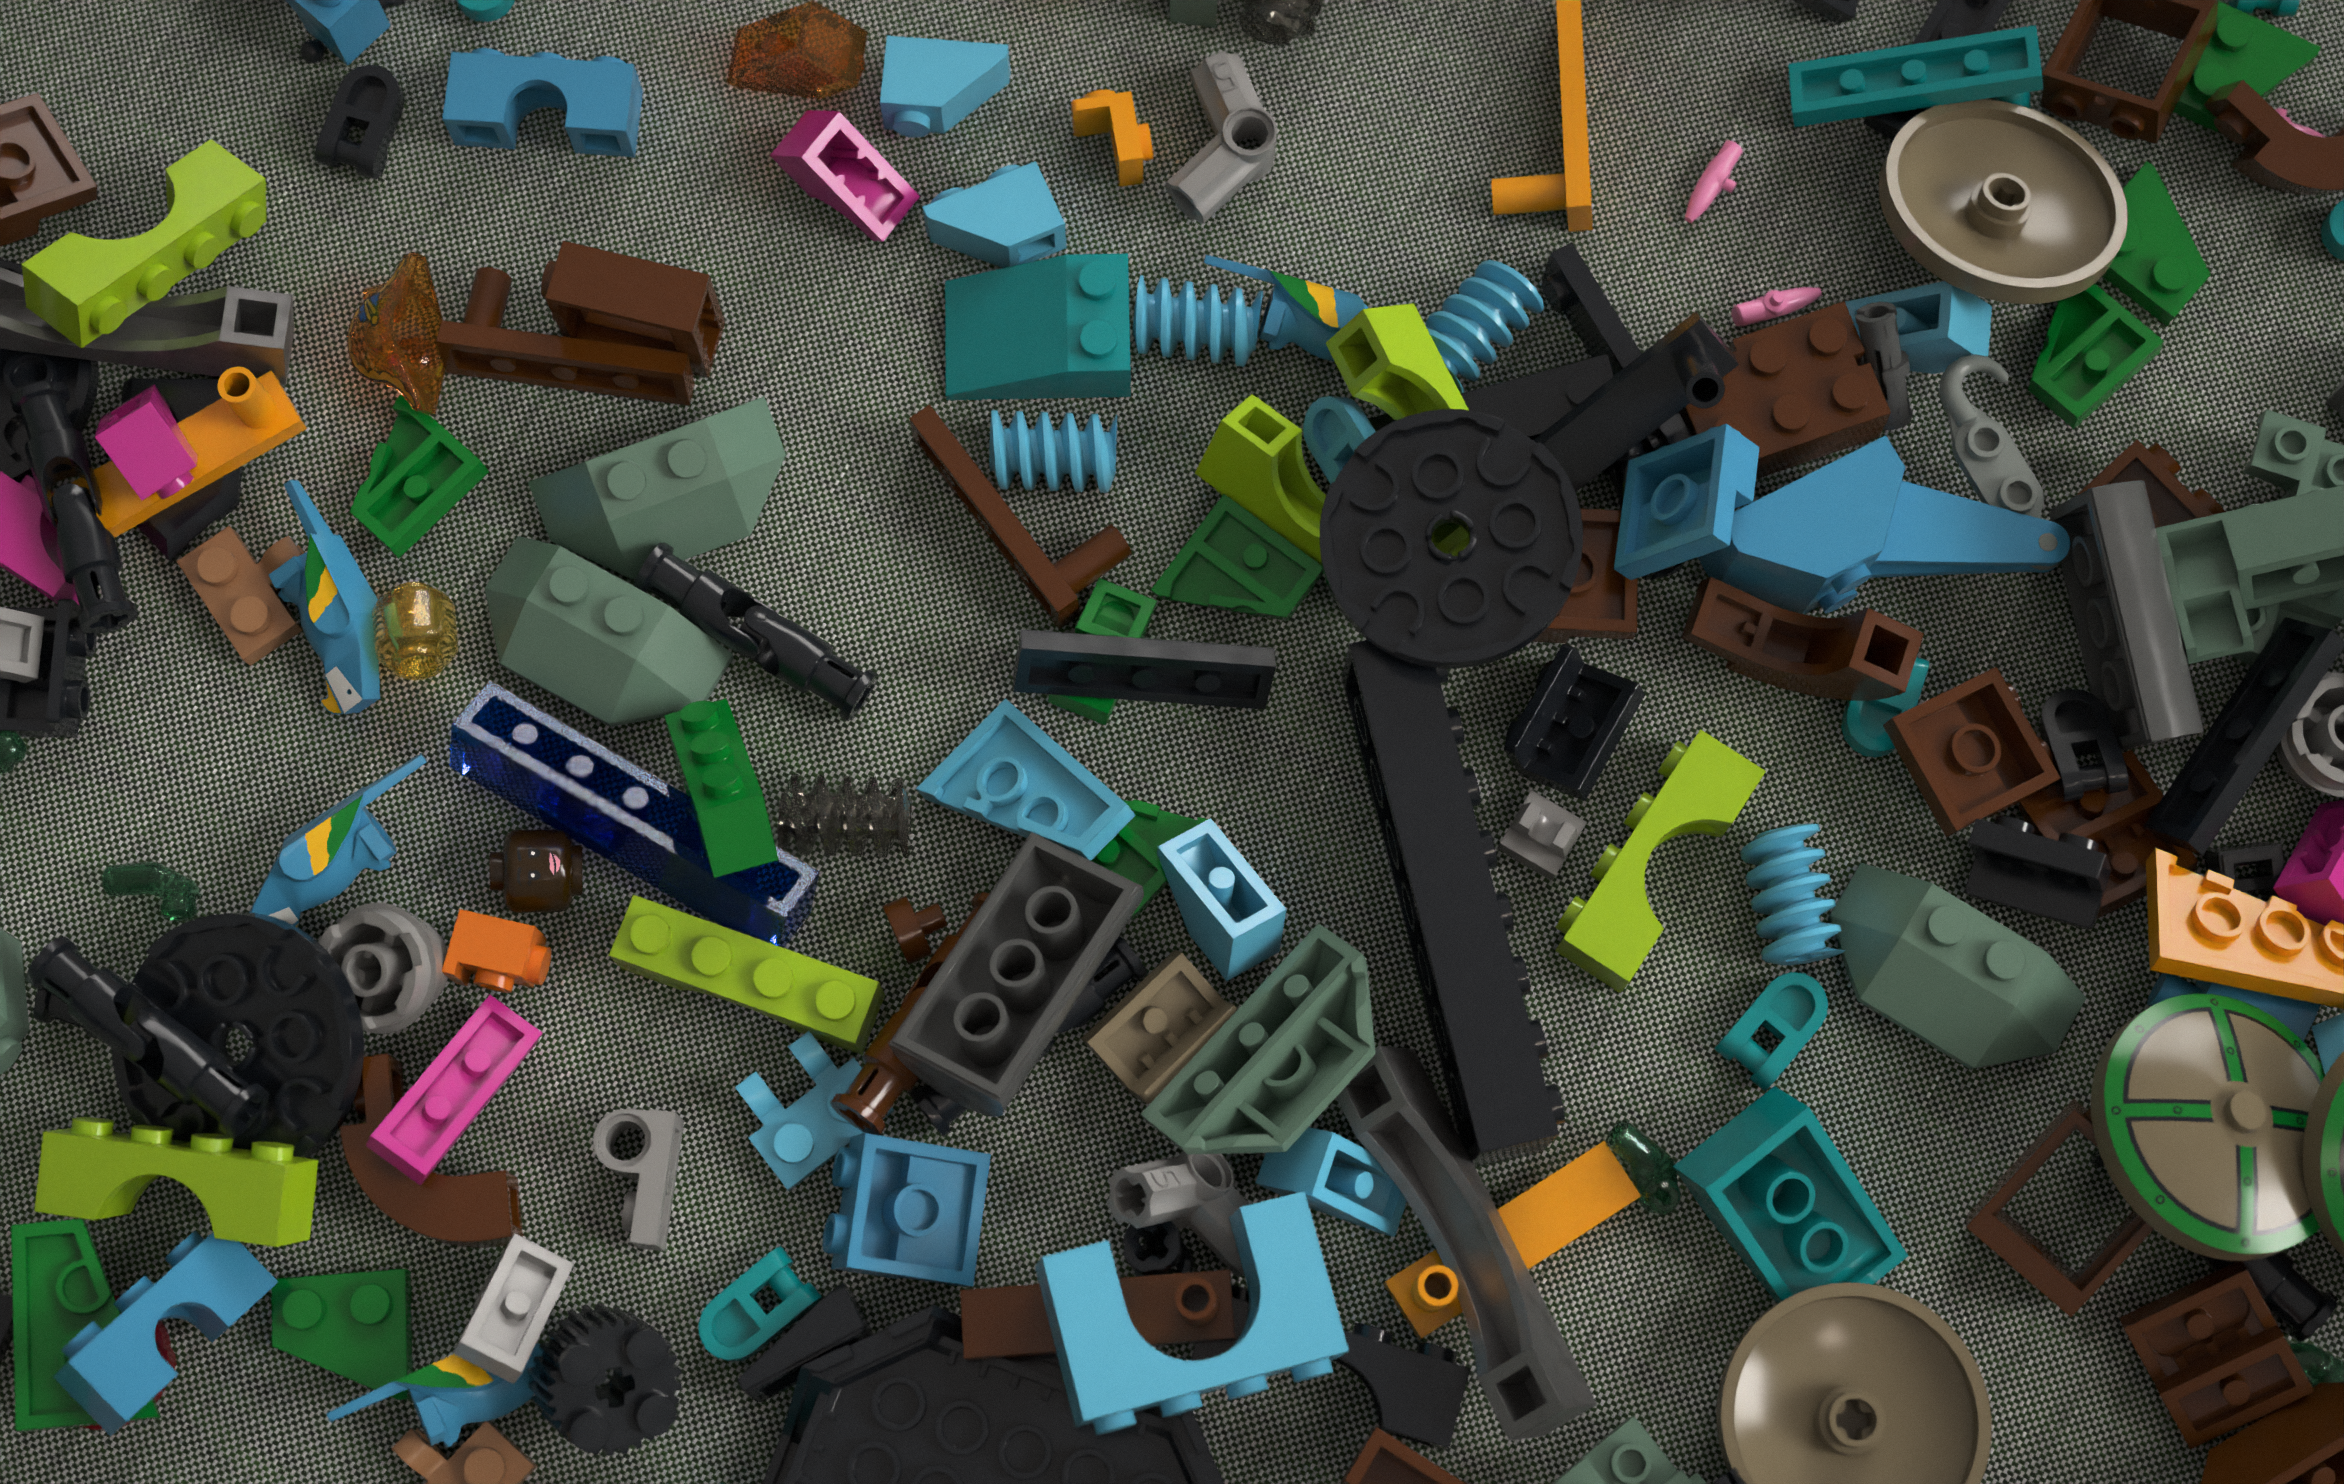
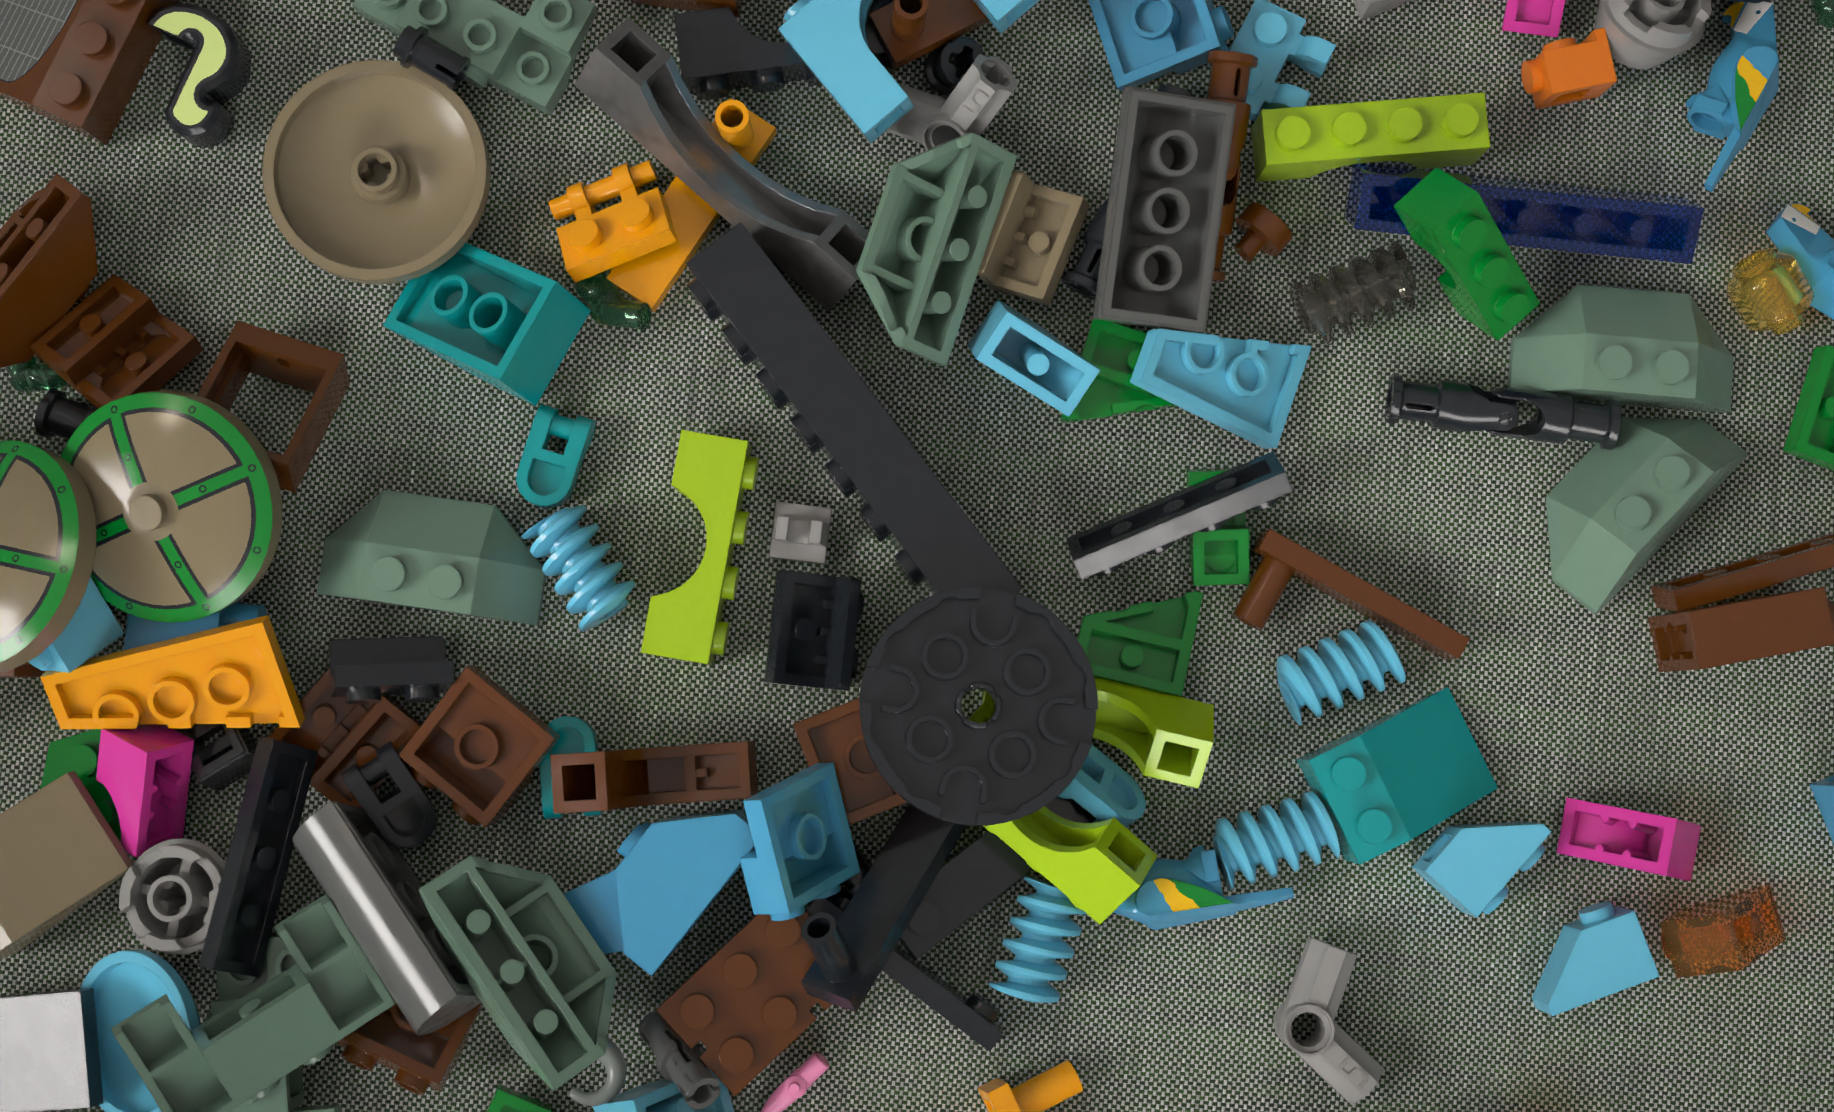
camera: 155 degrees right, 10 degrees up
dark brown head [490,829,583,913] -> none
light orange bracket [1071,89,1153,187] -> none
medium azure slope [1255,1127,1407,1237] -> none
none -> sand green wedge [418,855,617,1091]
none -> light orange plate [548,159,677,283]

